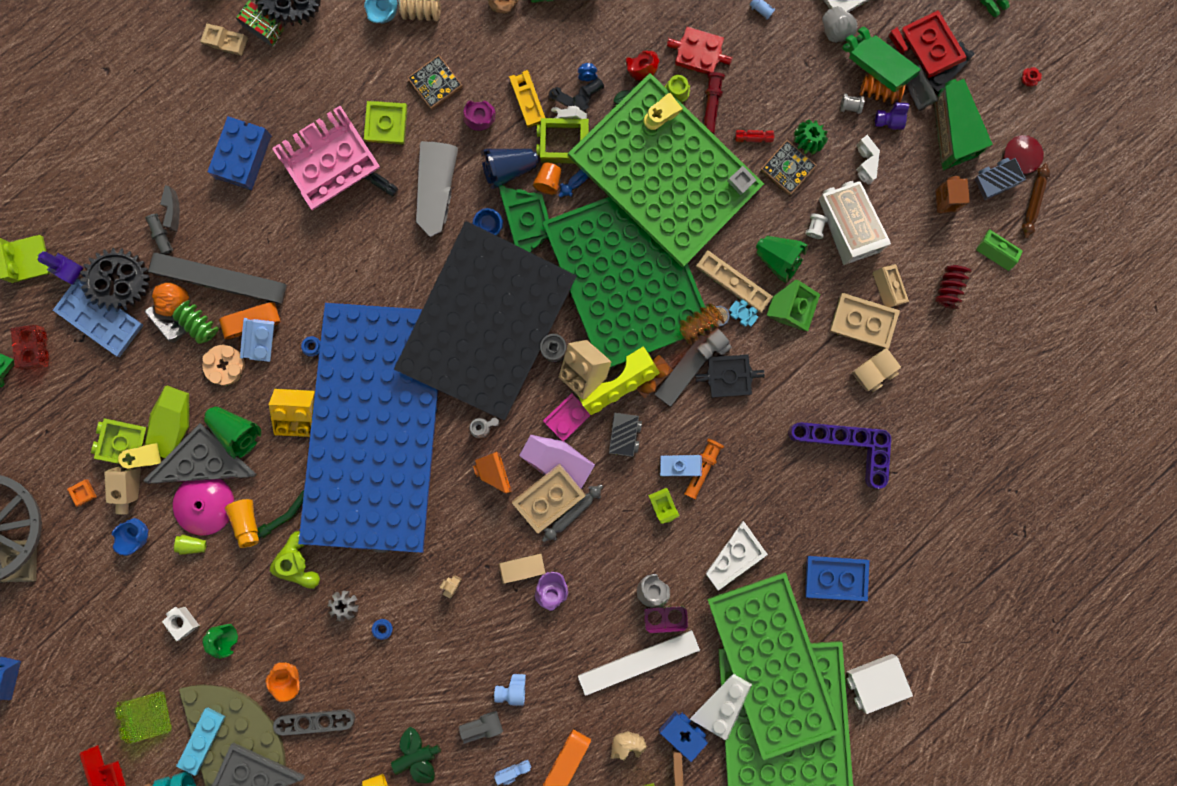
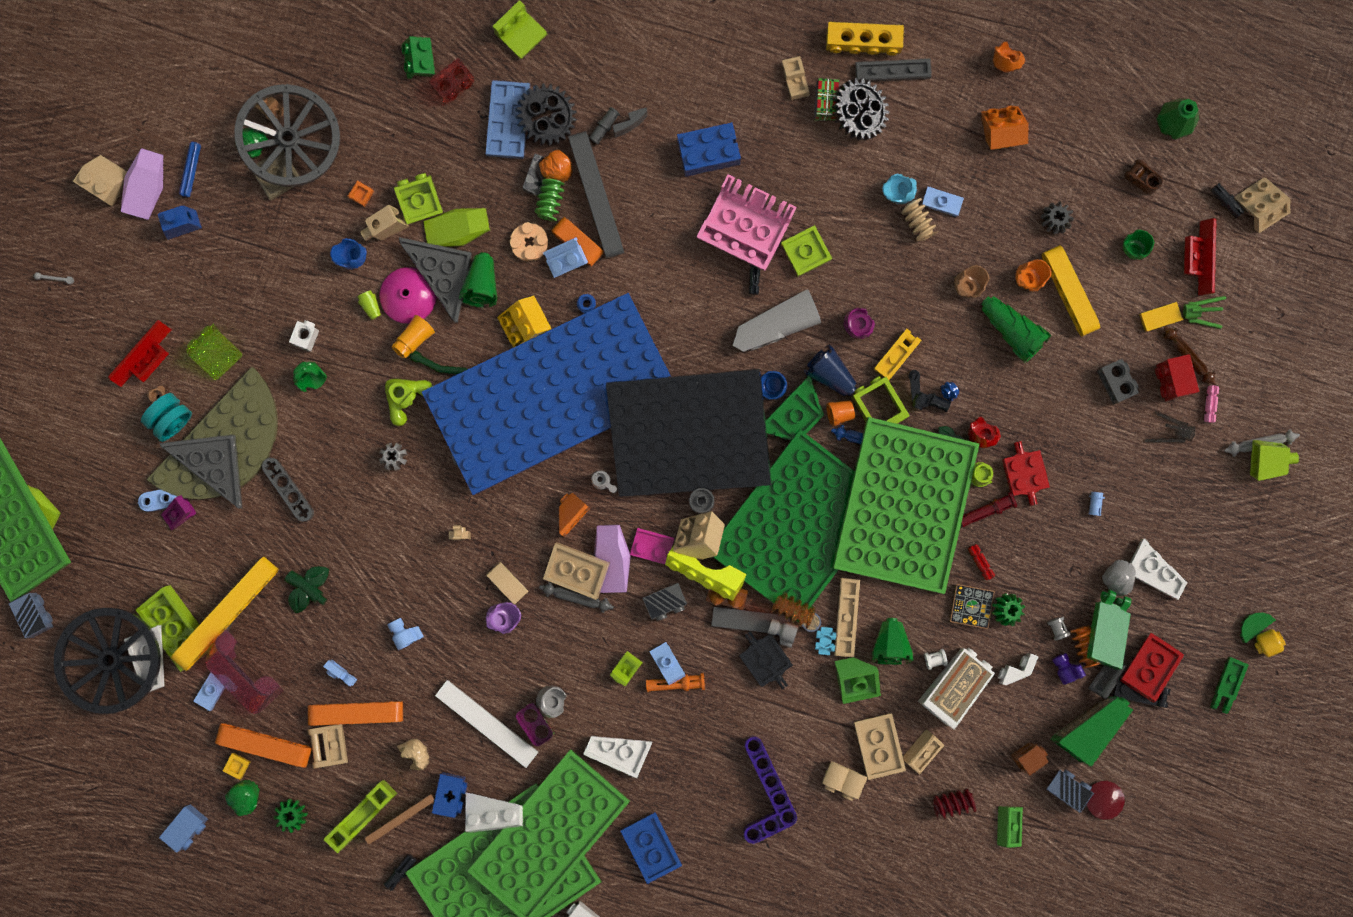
camera: 60 degrees right, 0 degrees up
dark purple beam [38,251,84,285] -> none
light yellow piece [118,443,161,468] -> none
medium azure plate [176,707,226,776] -> none
orange hair [265,663,299,702] -> none
blue plate [372,619,393,640] -> none
tile [407,55,463,110] -> none
dark grey piece [459,711,503,744] -> none
white plate [551,106,587,119] -> none
light yellow piece [644,93,683,130] -> none
light grey plate [727,166,756,195] -> none
red piece [888,27,908,55] -> none
red plate [1021,67,1042,86] -> none
reddish brown wheel [1022,163,1050,239] -> none

